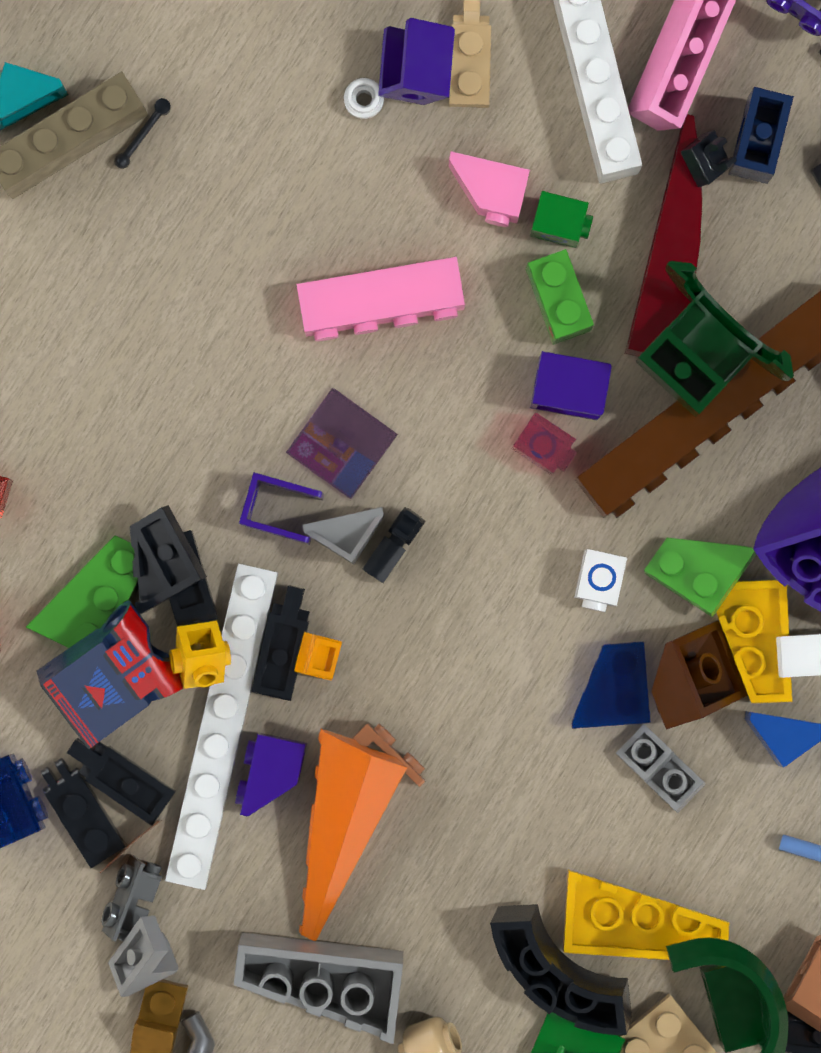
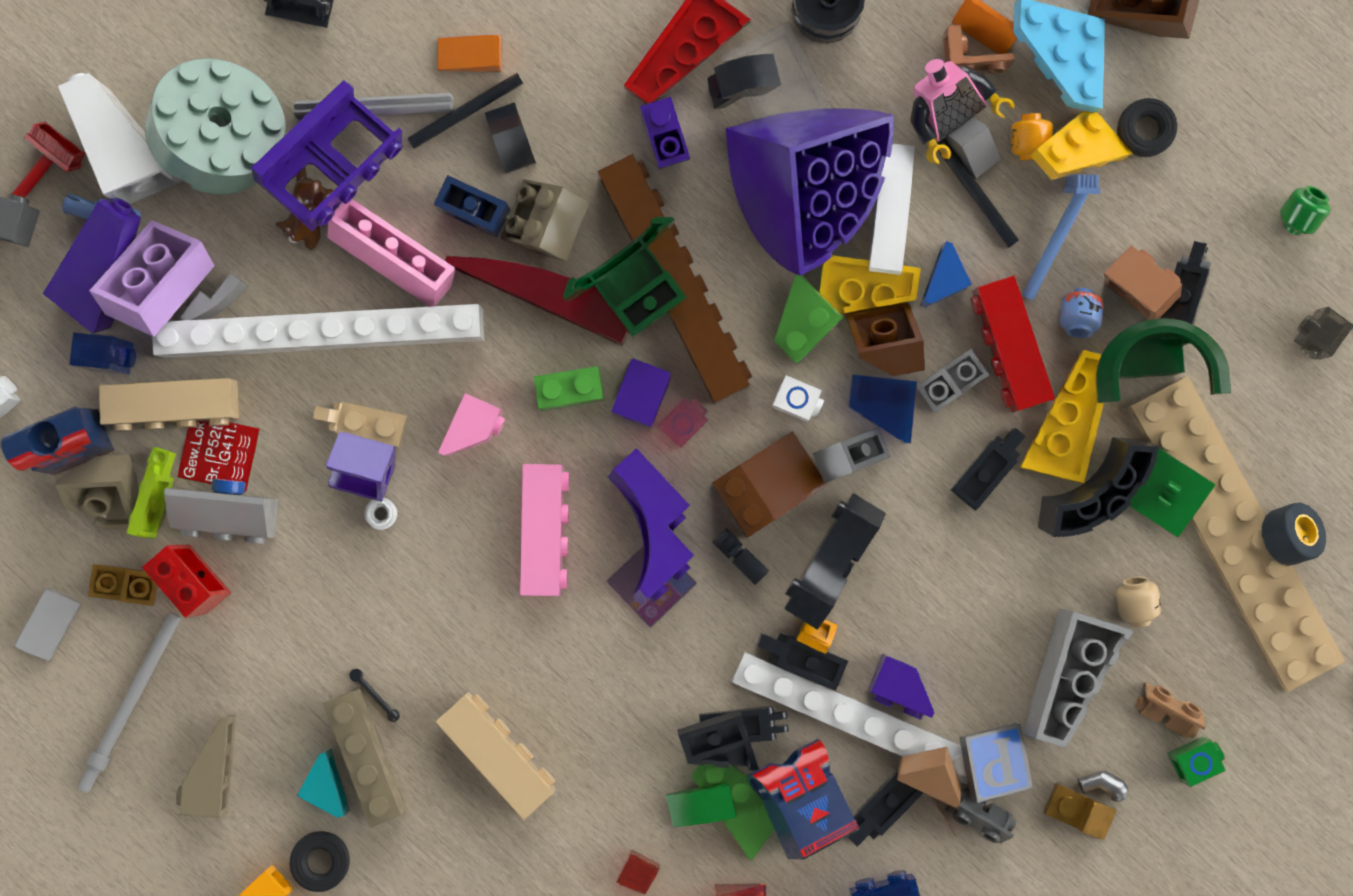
camera: 80 degrees left, 0 degrees up
black hinge [41,758,127,868] -> none
light grey slope [108,916,178,997] -> none
yellow brick [169,621,231,689] -> none
dark purple piece [239,472,324,545] -> none
orange wedge [299,729,407,941] -> none
light grey slope [302,507,384,565] -> none
nougat bracket [352,723,425,787] -> none
green brick [530,191,593,248] -> none
black tile [680,130,737,187] -> none
none -> tan brick [436,692,556,820]
none -> dark tan slope [501,179,590,262]
none -> dark purple arch [607,448,694,605]
none -> green slope [666,783,737,827]
none -> reddish brown slope [711,431,827,538]
none -> black brick [784,493,886,630]
none -> dark grey slope [813,427,890,483]
none -> medium nougat slope [897,747,962,808]
none -> black hinge [950,428,1026,511]
none -> tile [959,723,1033,803]
none -> red brick [970,275,1055,413]
none -> medium blue head [1059,288,1104,338]

